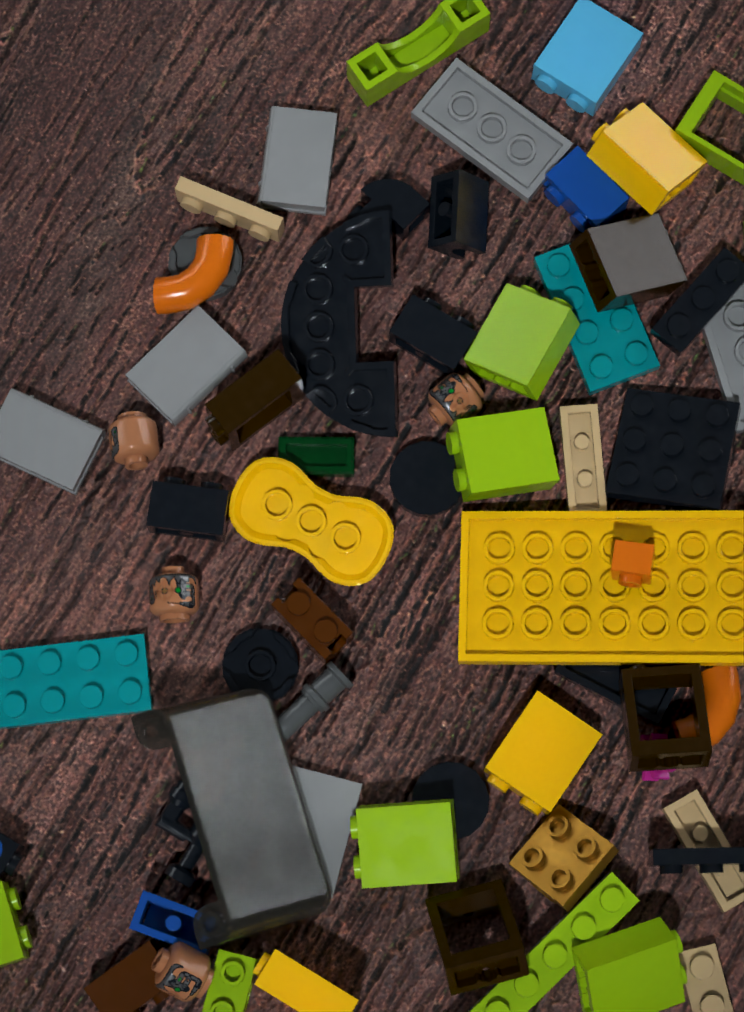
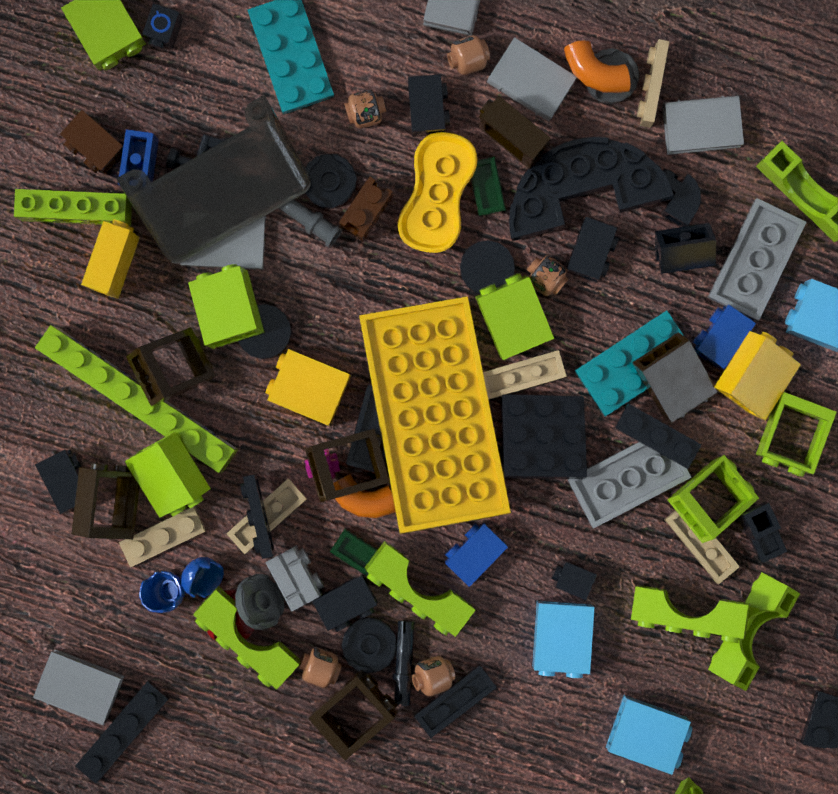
camera: 80 degrees right, 10 degrees up
nougat head [151,941,214,1002] -> none
lime brick [463,283,580,401] -> none
pearl gold plate [509,804,619,912] -> none
orange plate [611,540,655,588] -> none

